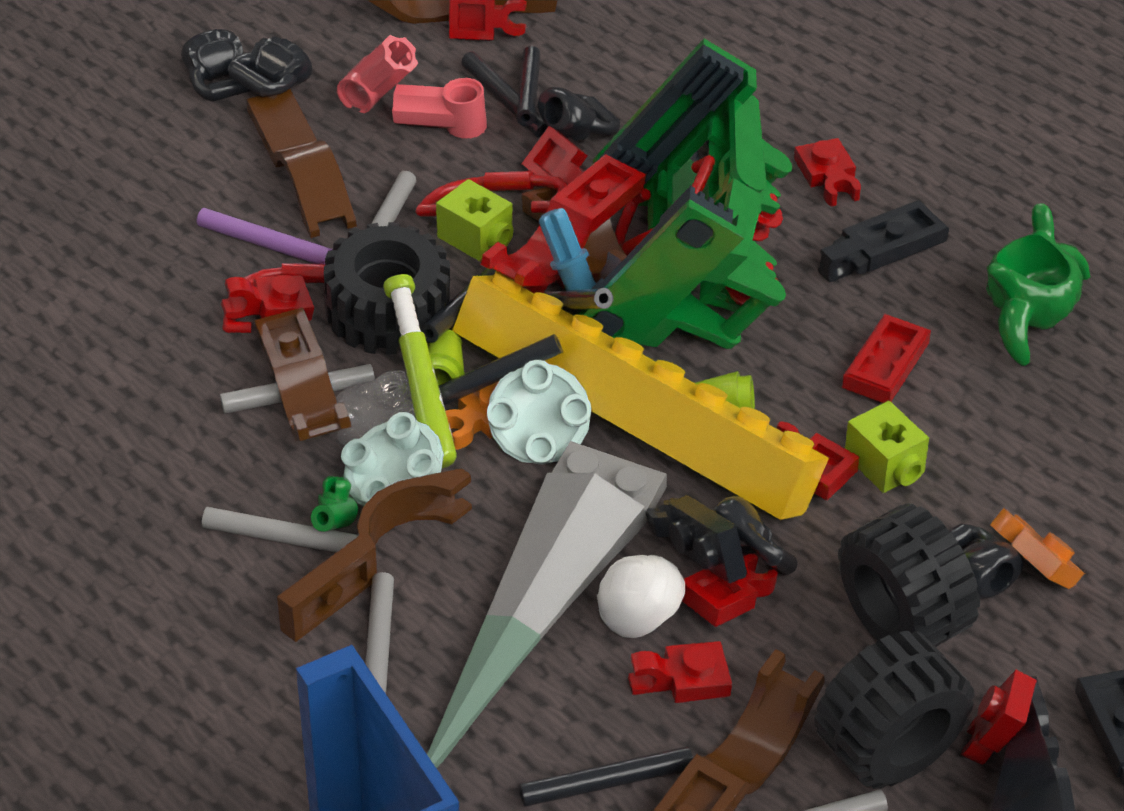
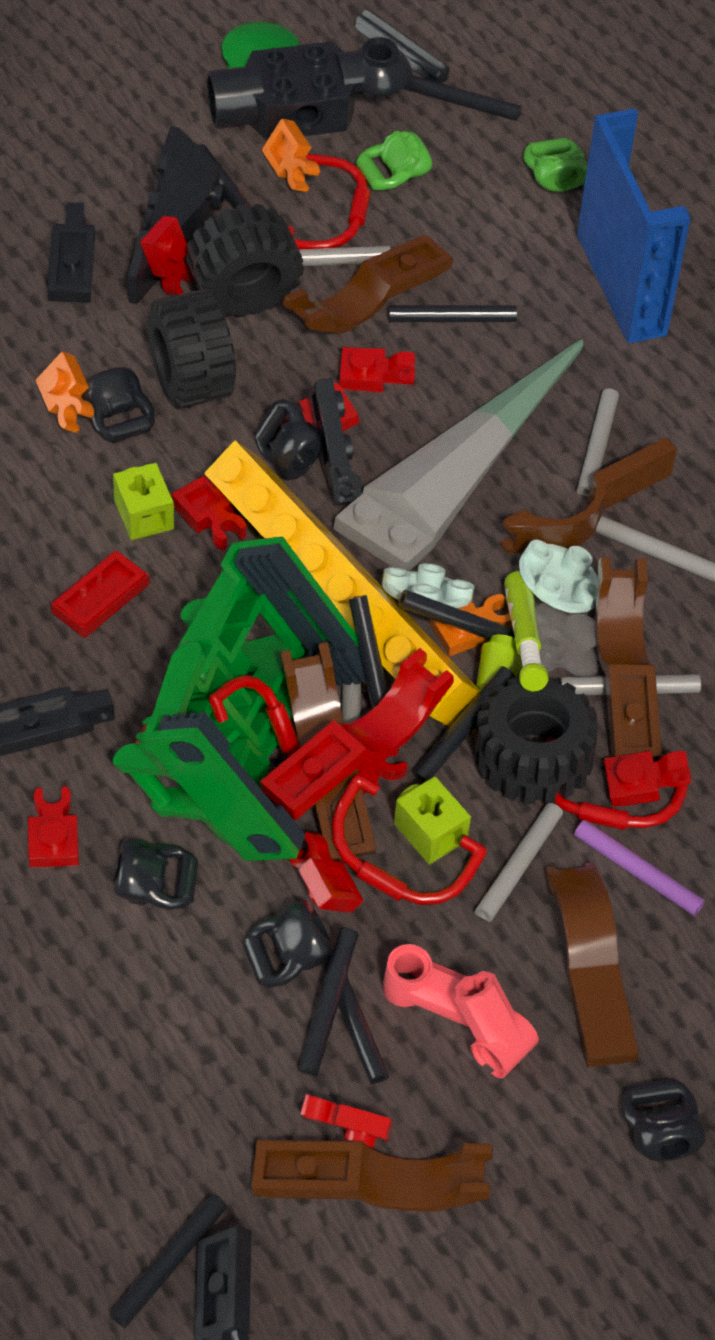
camera: 170 degrees left, 10 degrees up
black piece [228,36,313,97] -> none
green arm [311,476,358,532] -> none
dark azure axle [539,208,596,291] -> none
white piece [597,555,685,638] -> none

